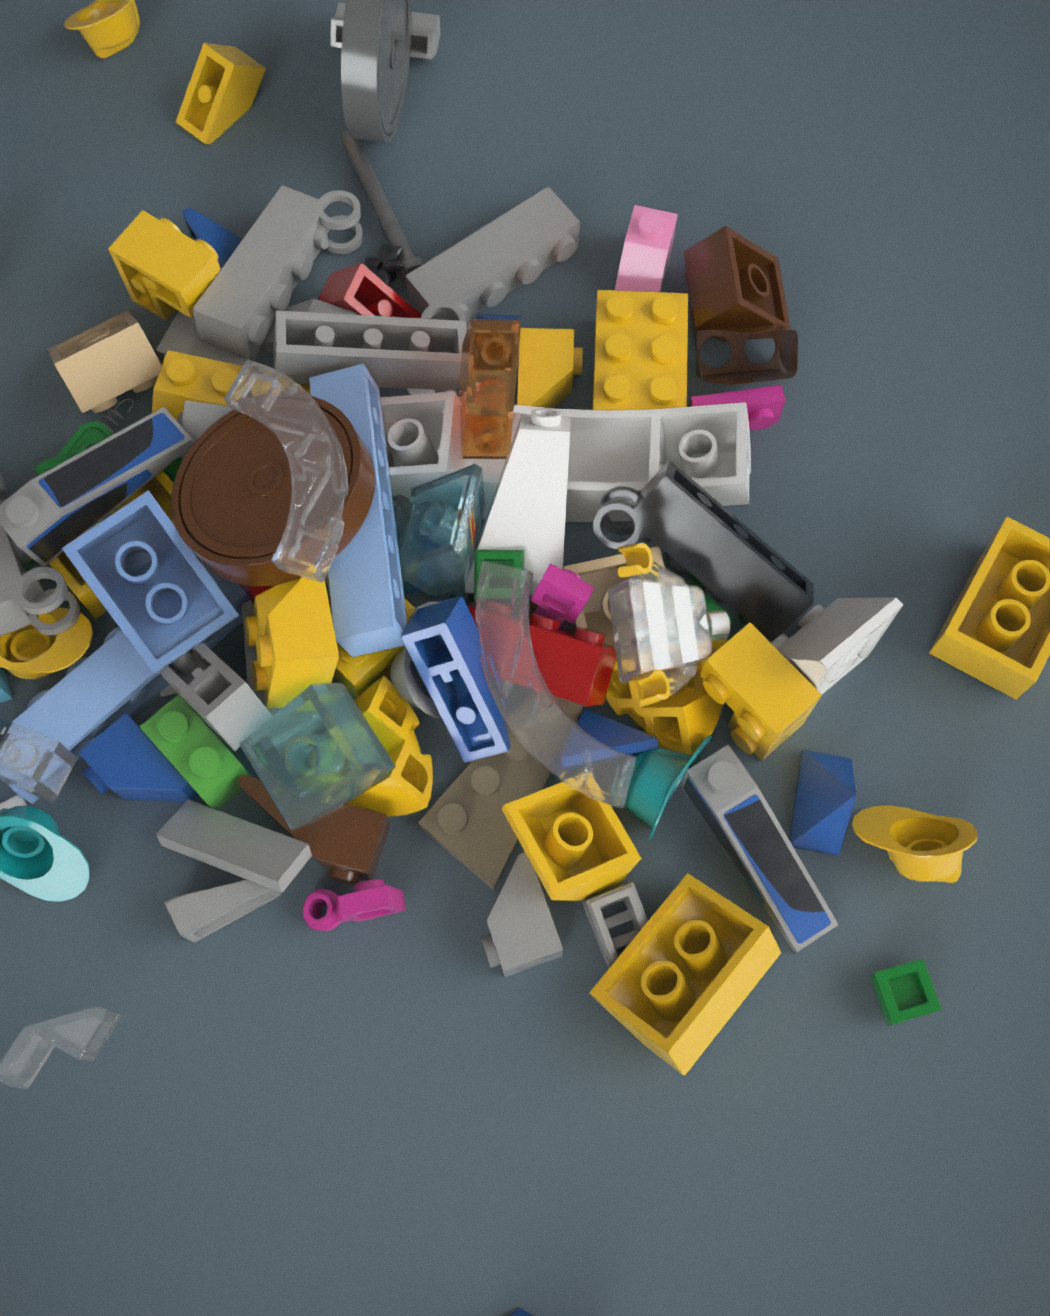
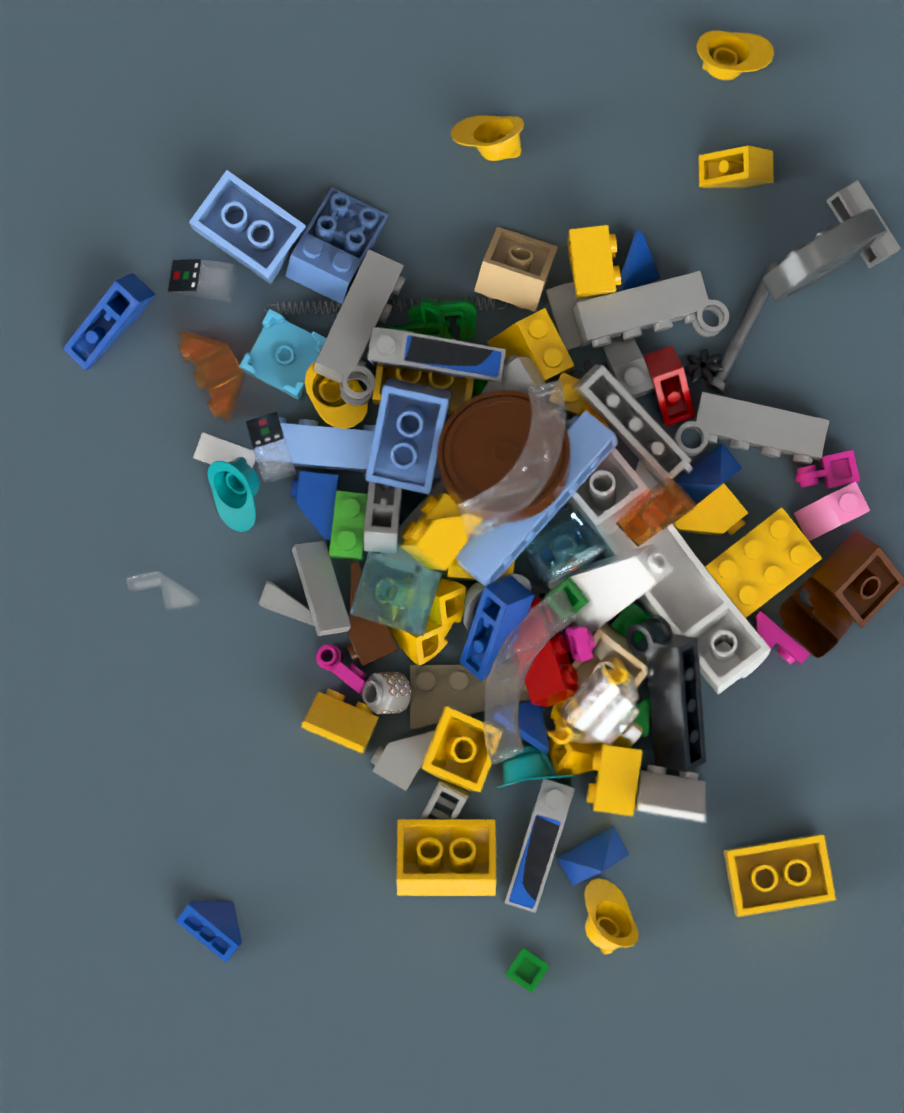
camera: 55 degrees right, 15 degrees up
none -> yellow slope [301,688,379,753]
none -> light grey head [362,672,412,714]
none -> green plate [609,602,655,644]
none -> dark pink plate [795,450,860,489]

